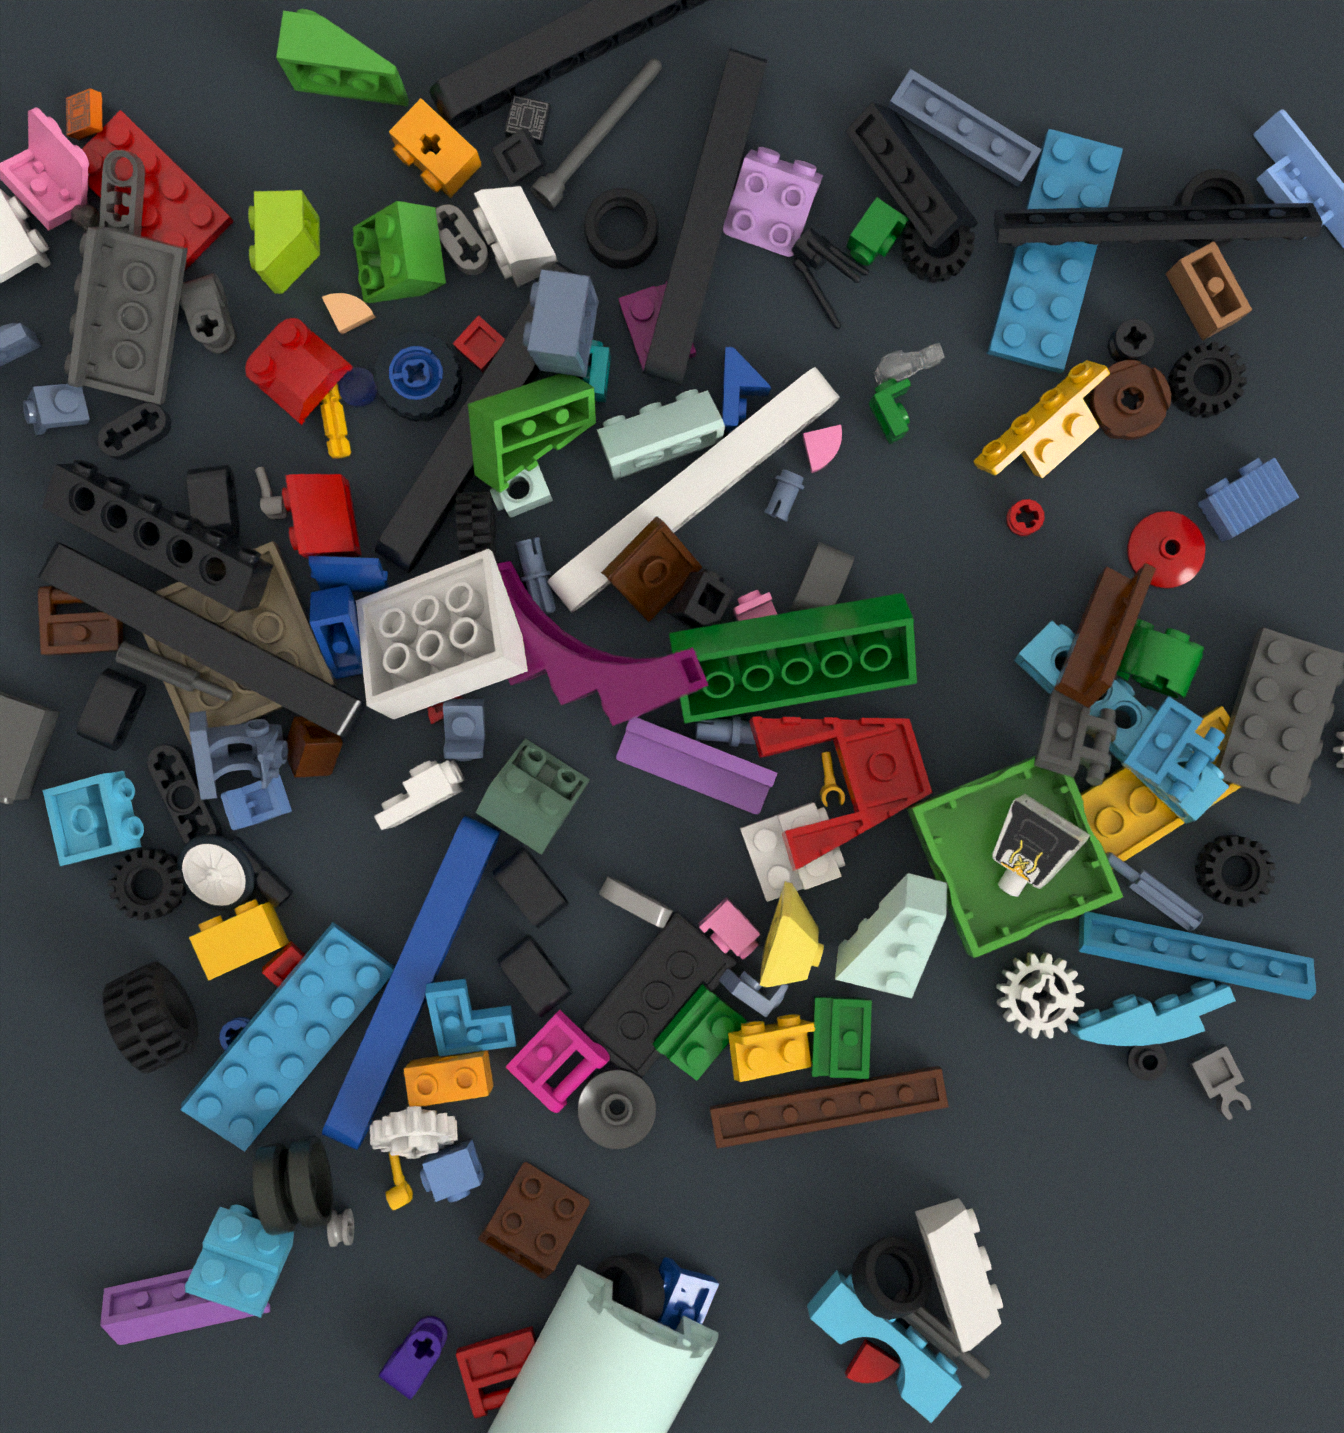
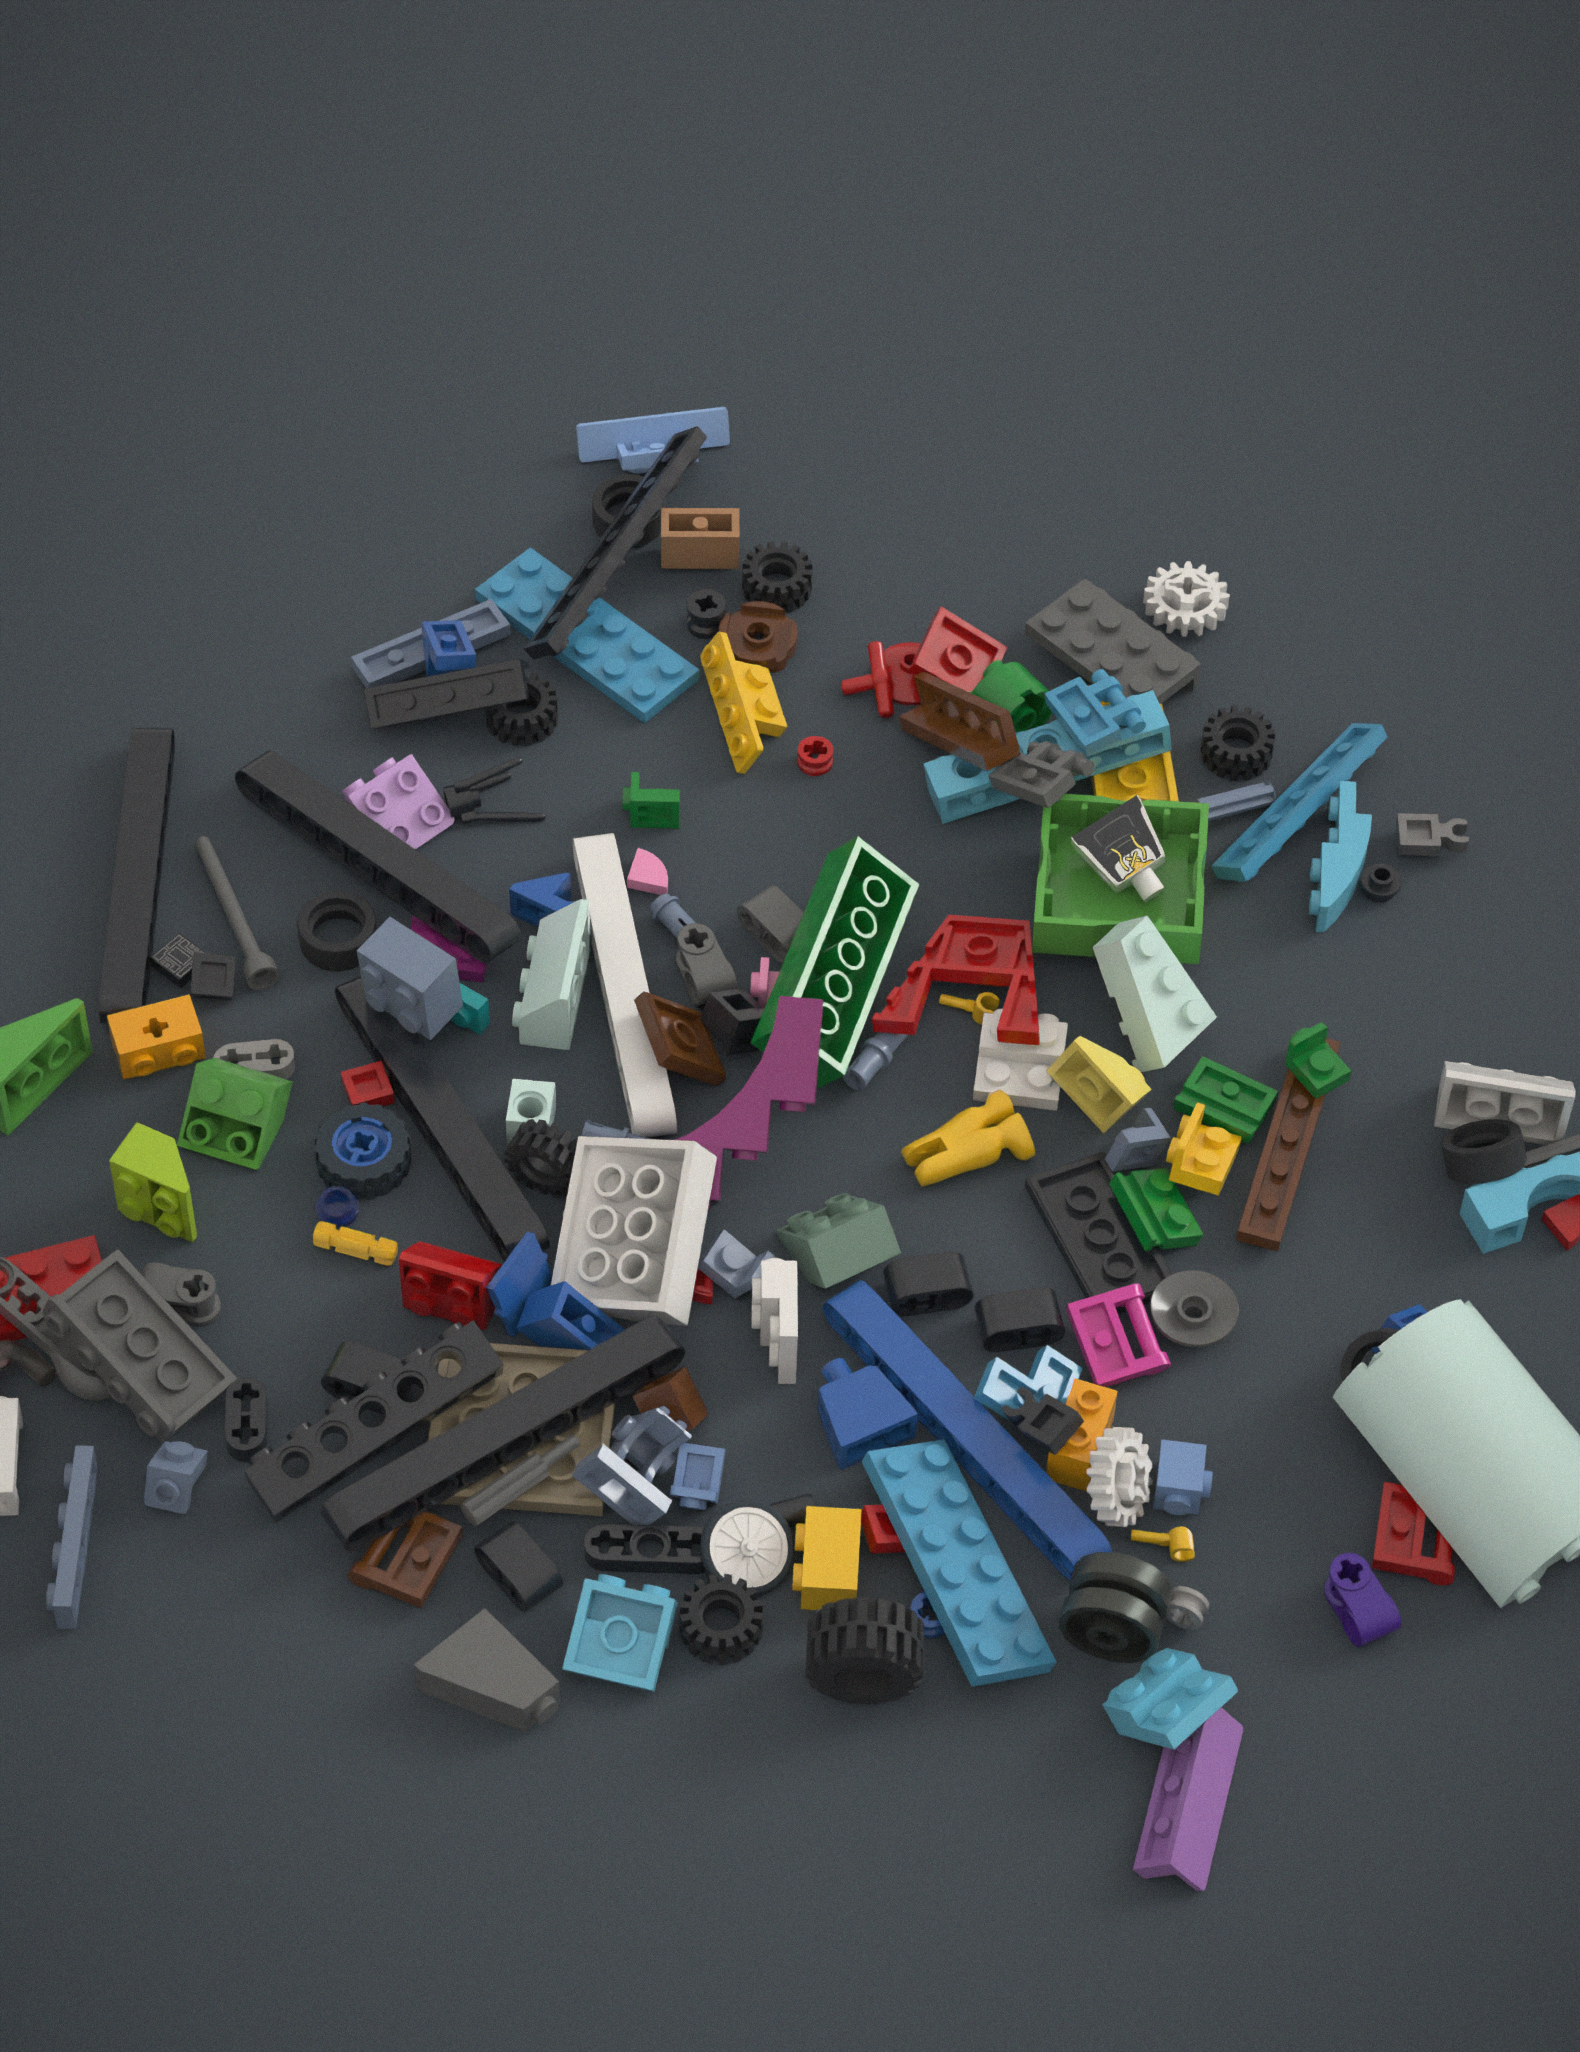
camera: 65 degrees left, 35 degrees down
red slope [245,318,353,425] -> none
light grey hand [255,467,287,519] -> none
light nougat tile [322,293,376,335] -> none
bright green wedge [468,374,596,493] -> none
white slope [473,186,557,288] -> none
reddish brown bracket [477,1162,590,1280] -> none
light grey beam [599,876,673,928] -> none
medium lavender panel [616,717,778,815] -> none
bright pink brick [699,897,760,960] -> none
green brick [846,197,909,266] -> none
clear plate [874,343,945,386] -> none
white gear [996,952,1084,1039] -> none
medium blue brick [1198,457,1299,542] -> none
none -> blue slope [422,620,476,677]
none -> dark grey piece [676,923,738,1006]
none -> blue torso [817,1358,918,1470]
none -> red piece [841,641,894,718]
none -> yellow piece [901,1090,1035,1187]
none -> plate [908,607,1008,692]
none -> black plate [1002,1387,1084,1455]
none -> green bracket [1285,1022,1351,1099]

